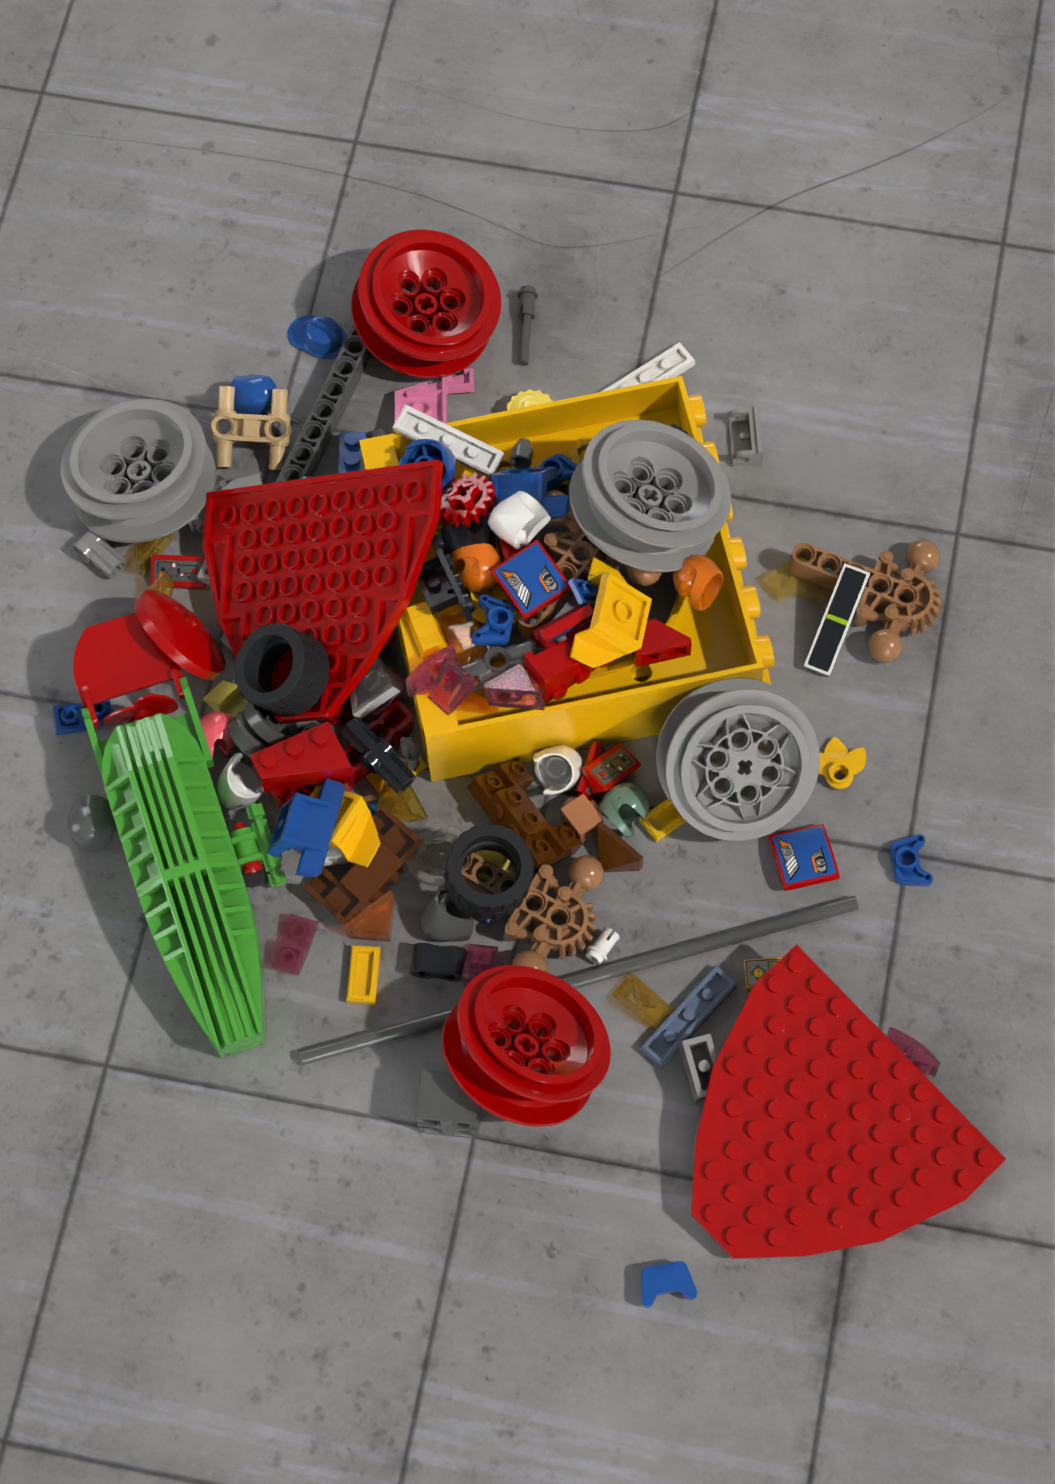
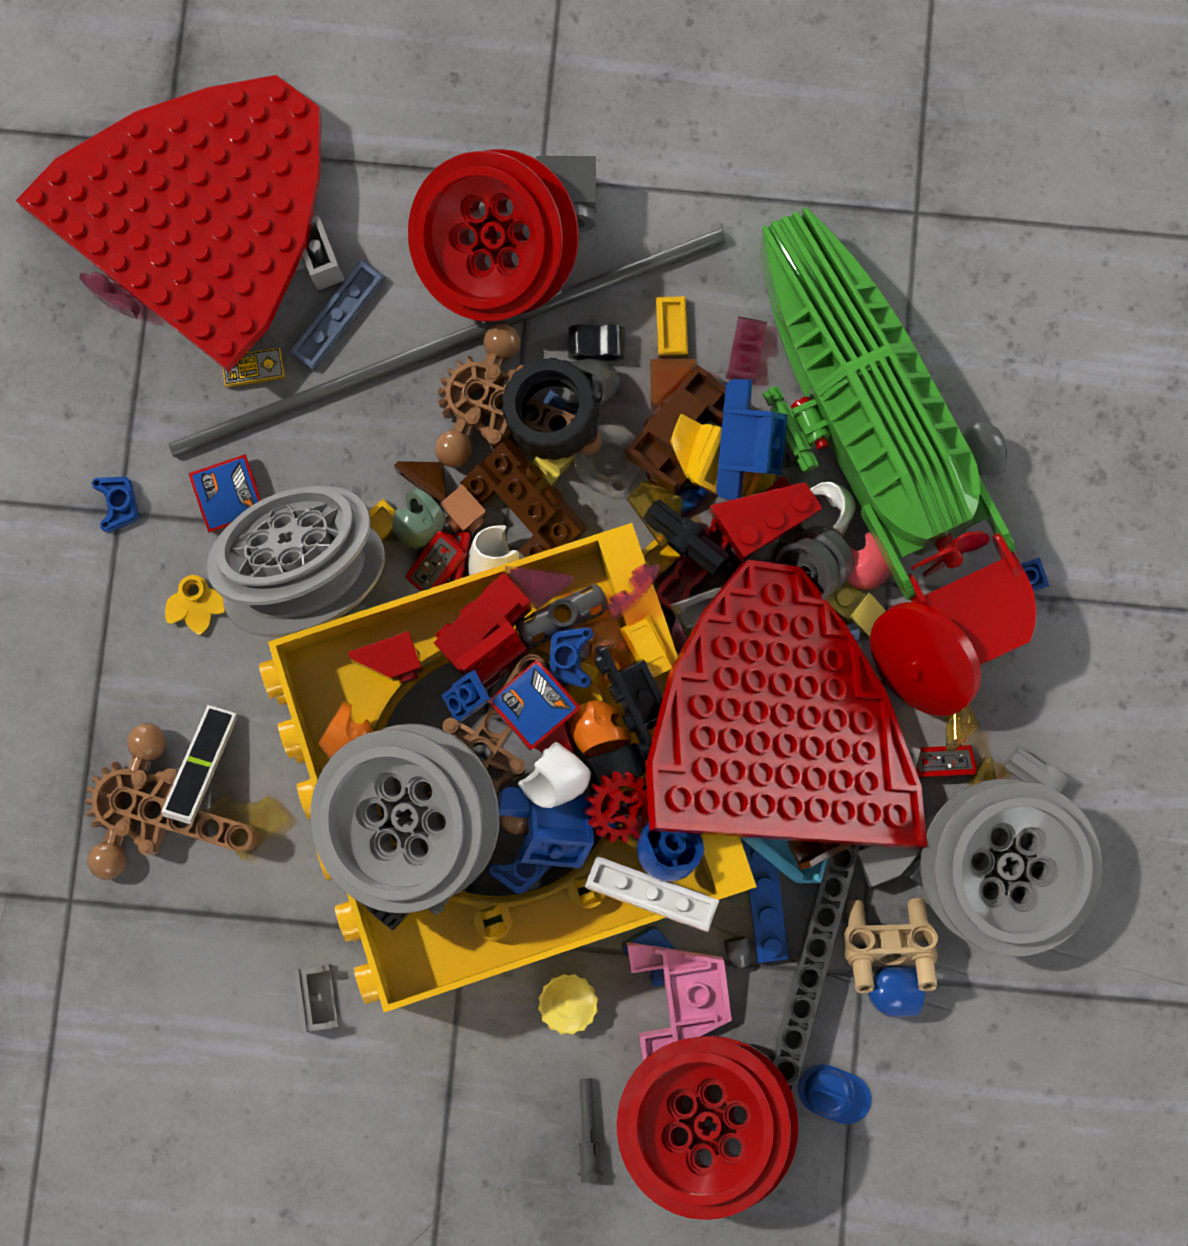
camera: 170 degrees right, 15 degrees up
black tyre [234,623,330,717] -> none
dark grey axle [398,735,421,772] -> none
clear pink slope [428,656,479,715] -> none
clear pink slope [462,944,499,987] -> none
dark grey hose [509,438,534,468] -> none
yellow piece [570,557,652,668] -> none
white pin [586,927,620,965] -> none
white tile [601,342,695,392] -> none
clear yellow slope [613,973,675,1031] -> none
blue piece [641,1261,697,1308] -> none

